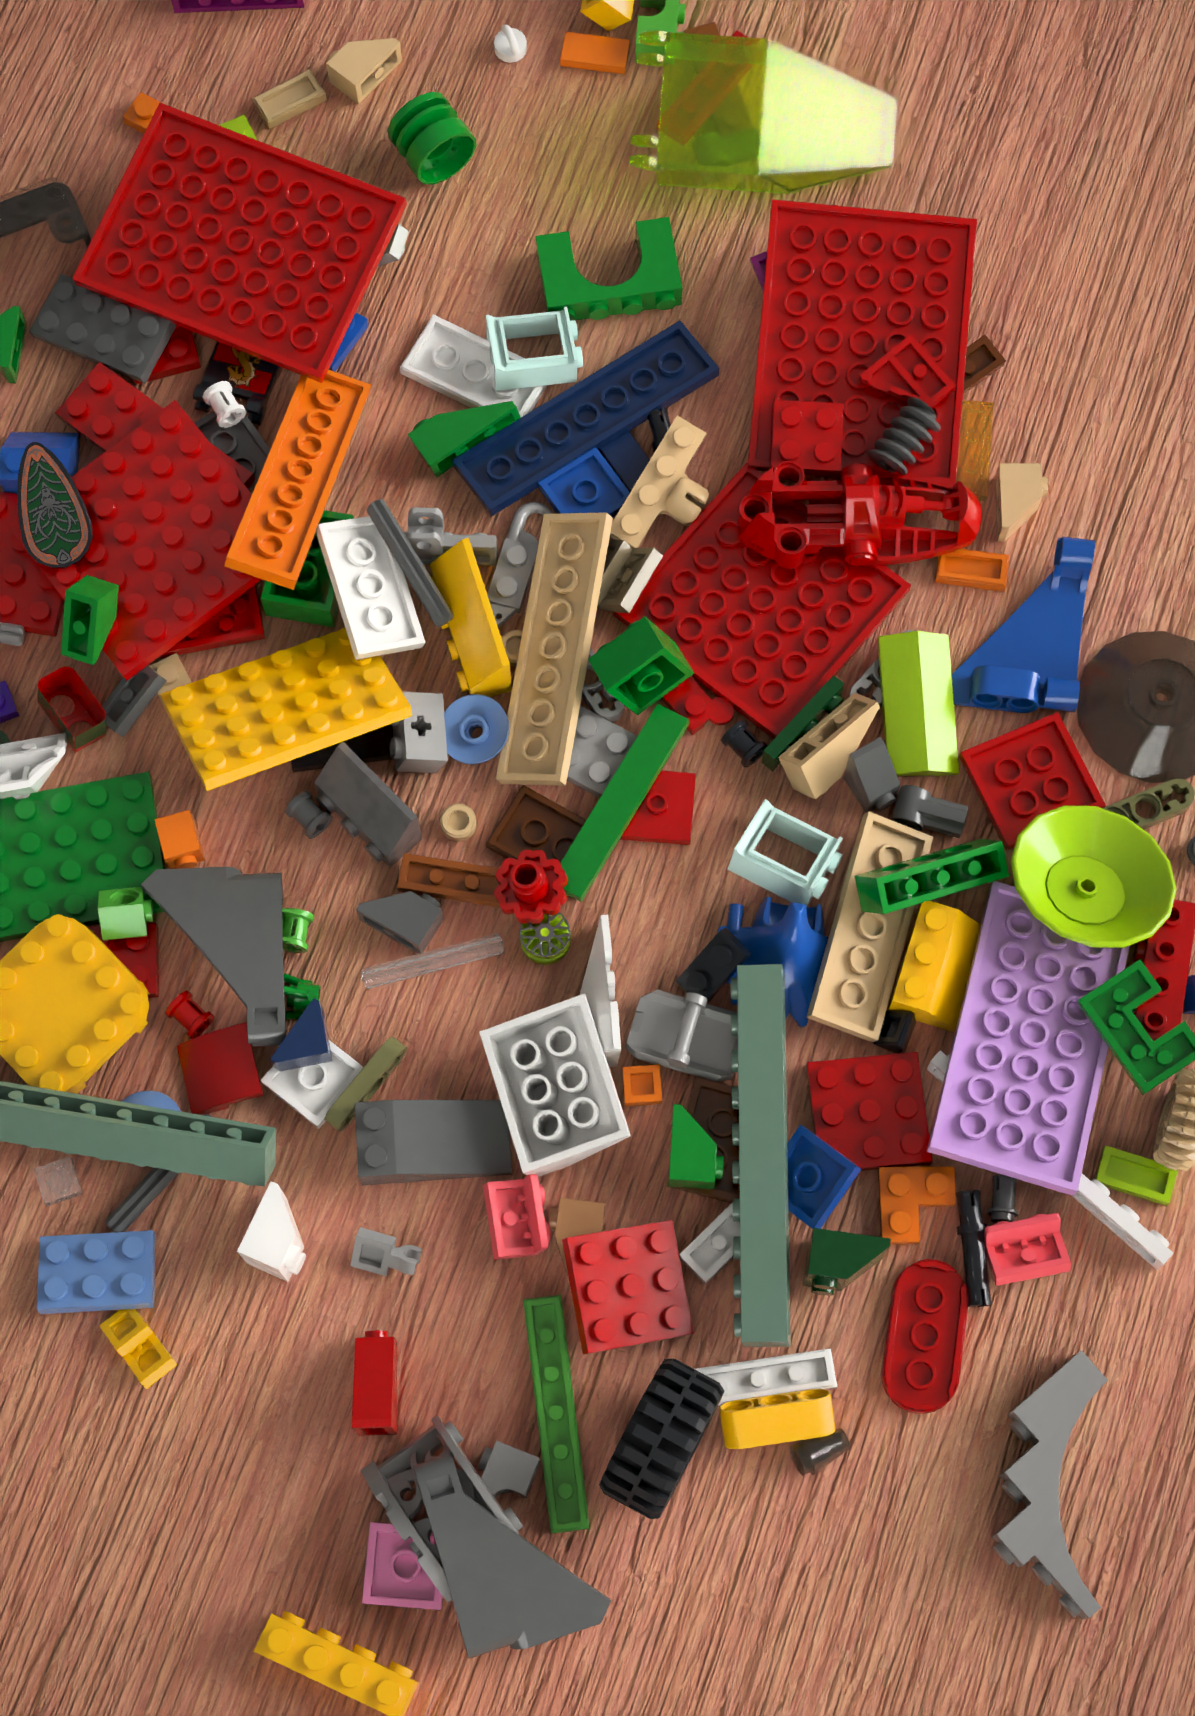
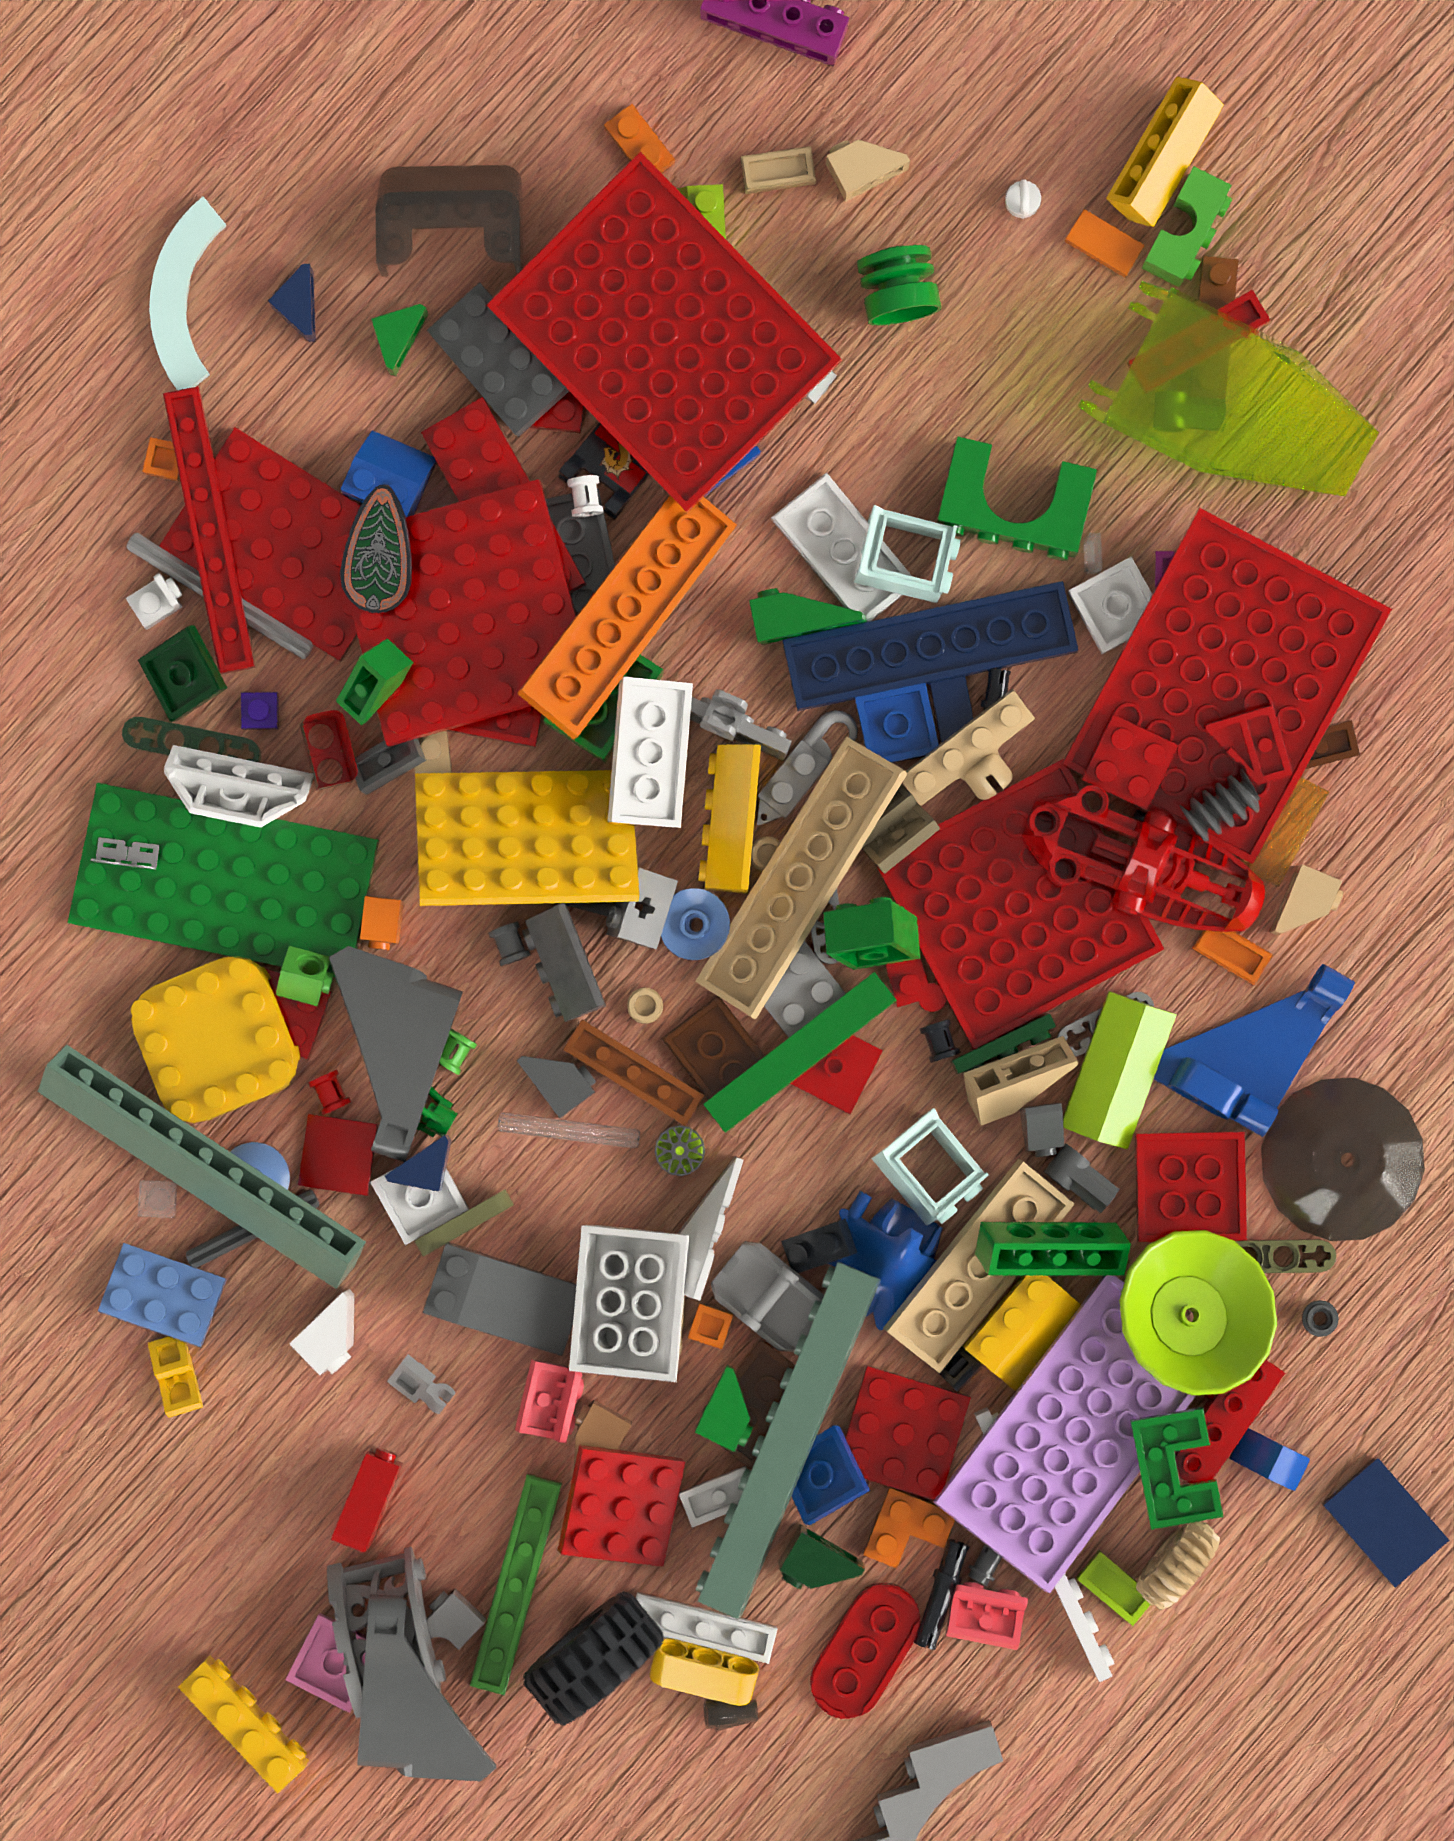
camera: 20 degrees right, 15 degrees up
dark grey axle [366,499,453,627] -> none
red plant [494,849,568,924] -> none
none -> white plate [1067,556,1152,654]
none -> clear tile [1084,533,1102,574]

